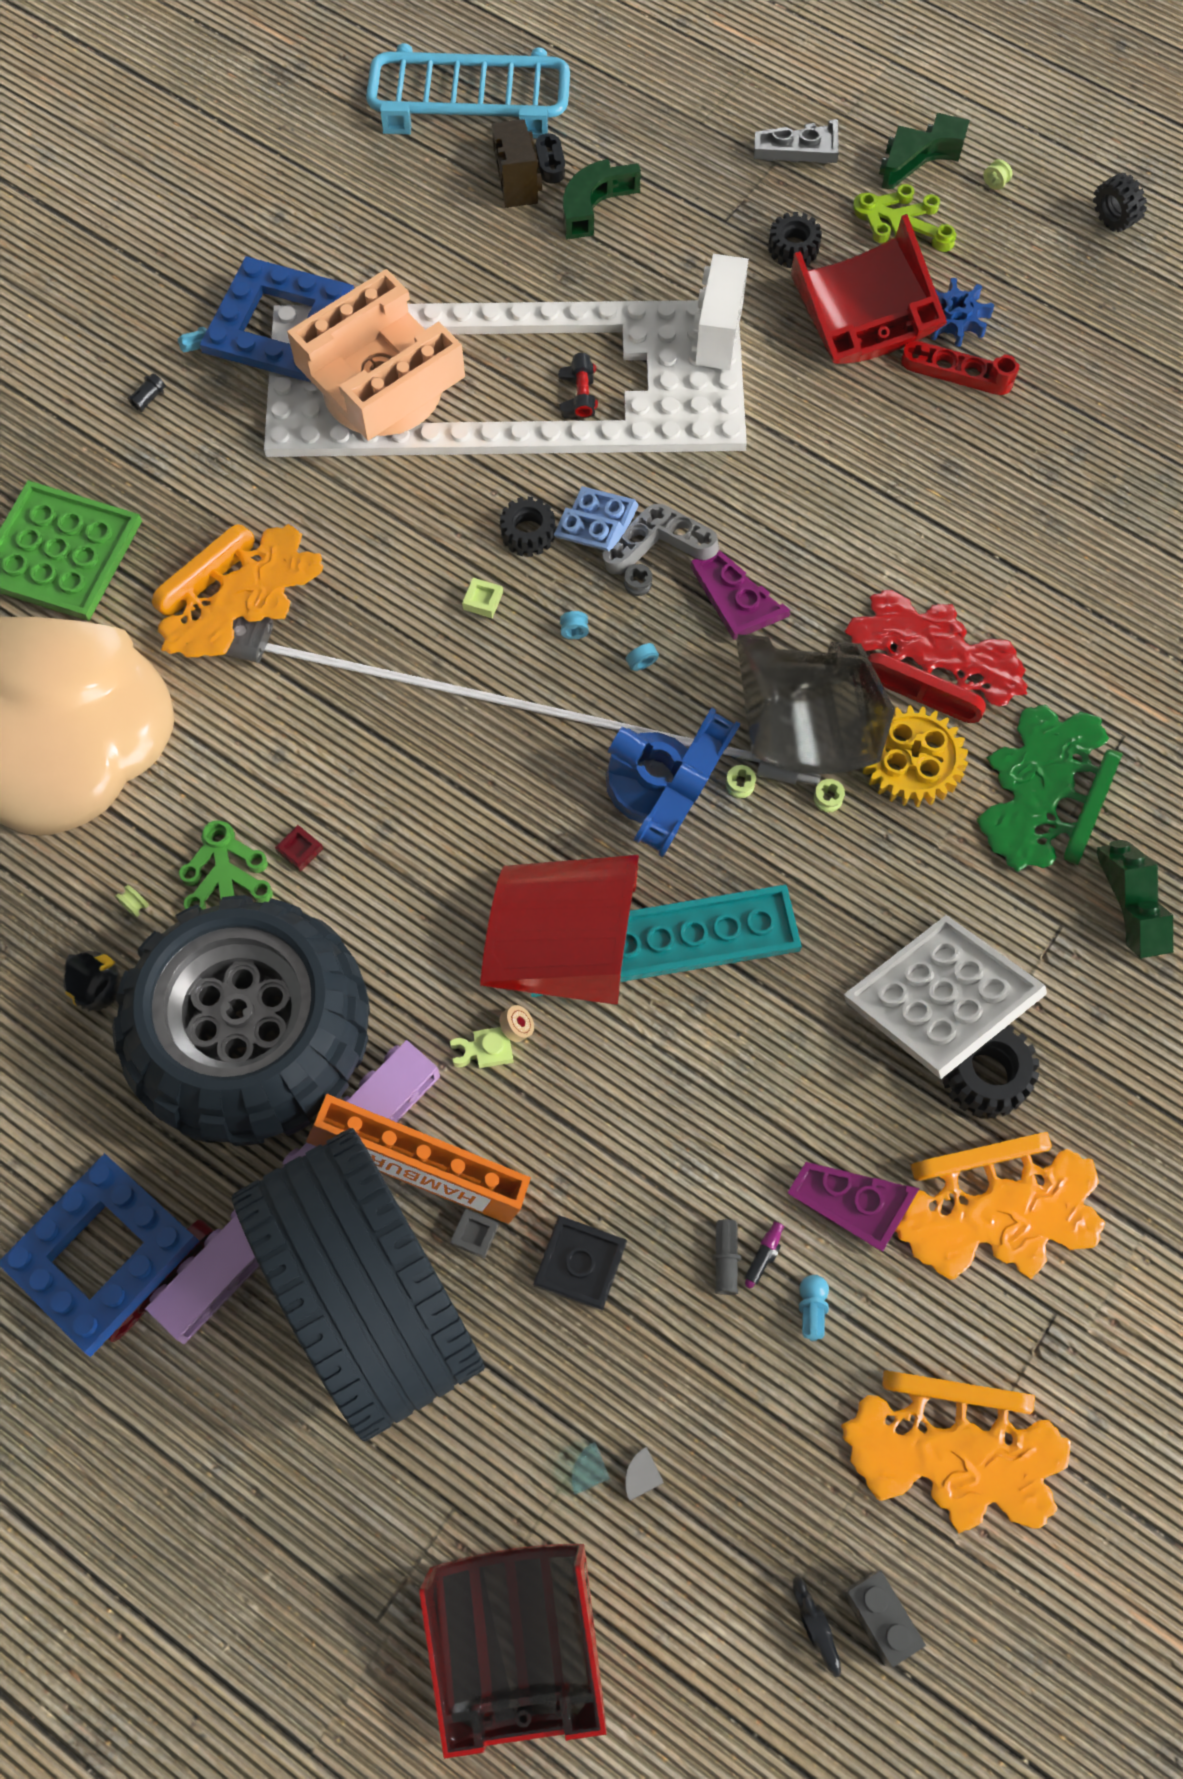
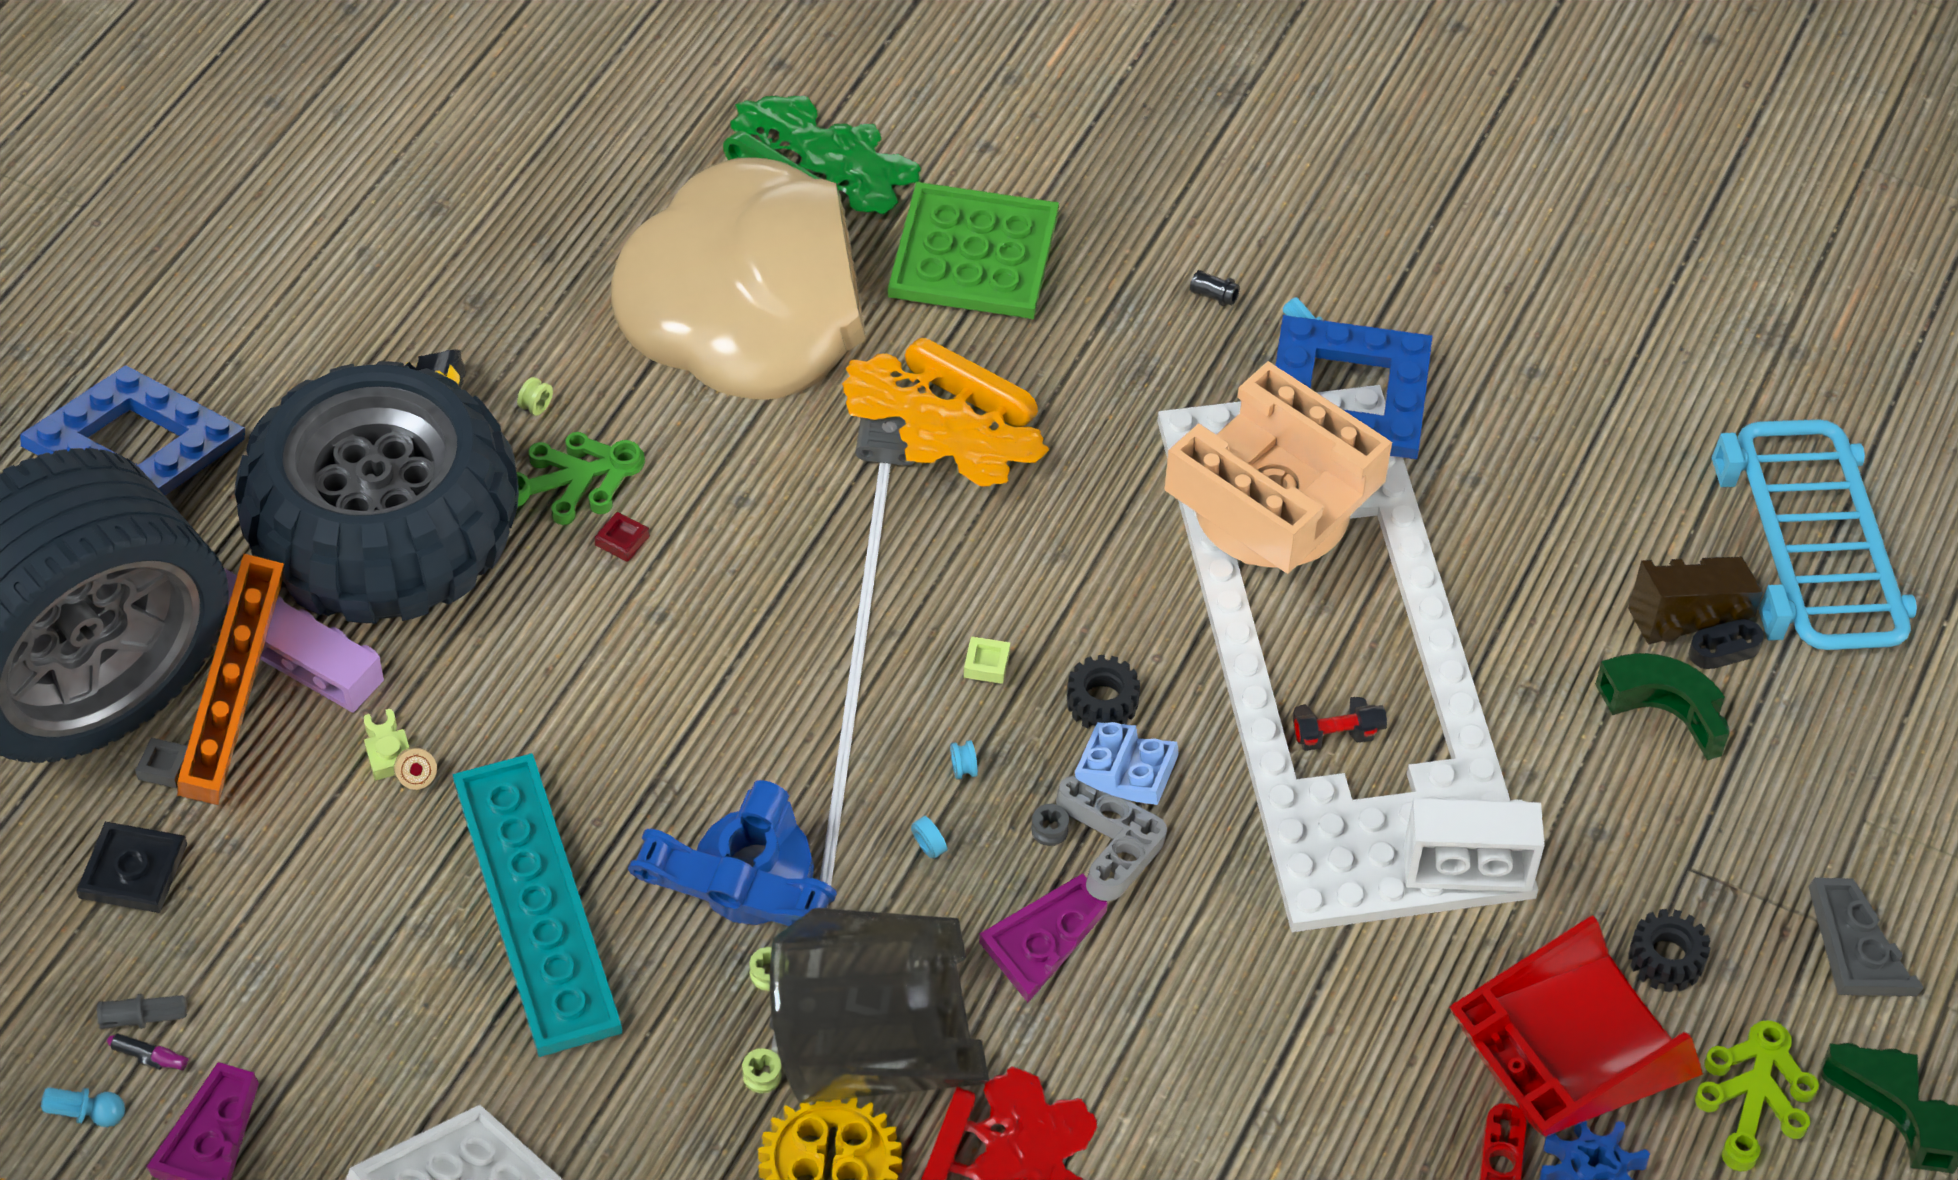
camera: 80 degrees right, 15 degrees down
red windscreen [480,855,639,1005] -> none

